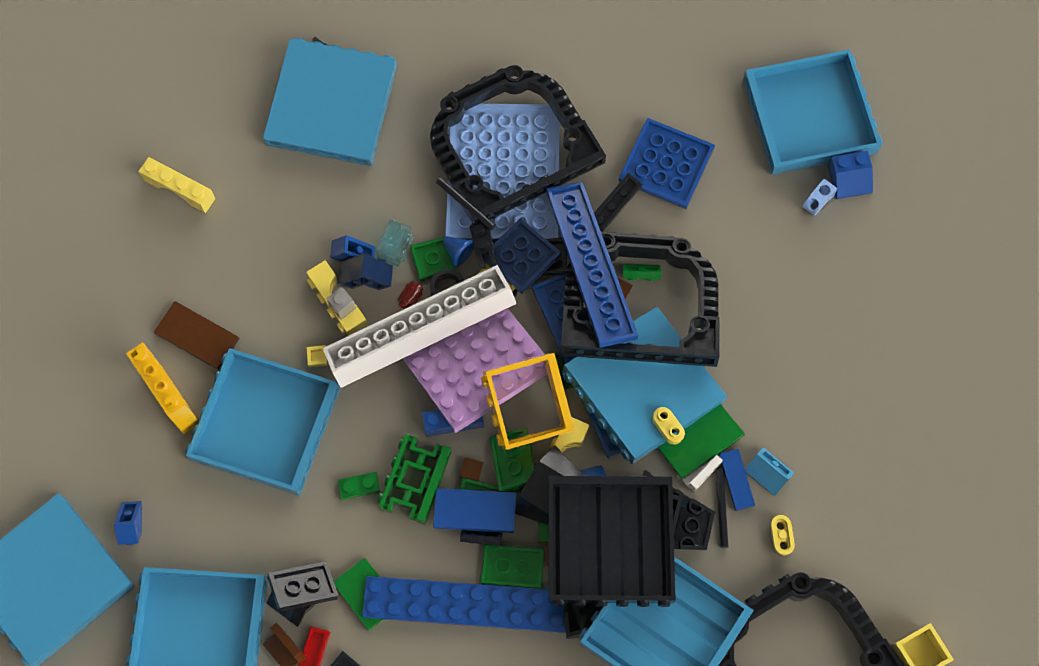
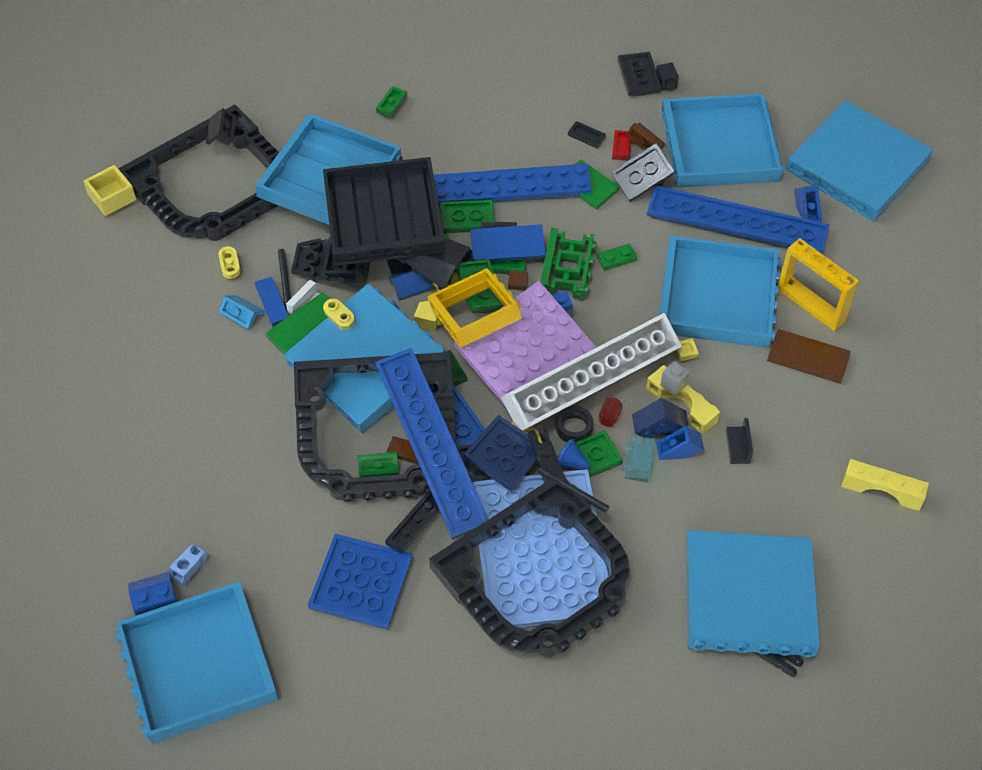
camera: 170 degrees right, 15 degrees down
none -> blue plate [647,185,830,254]
none -> black panel [726,418,753,464]

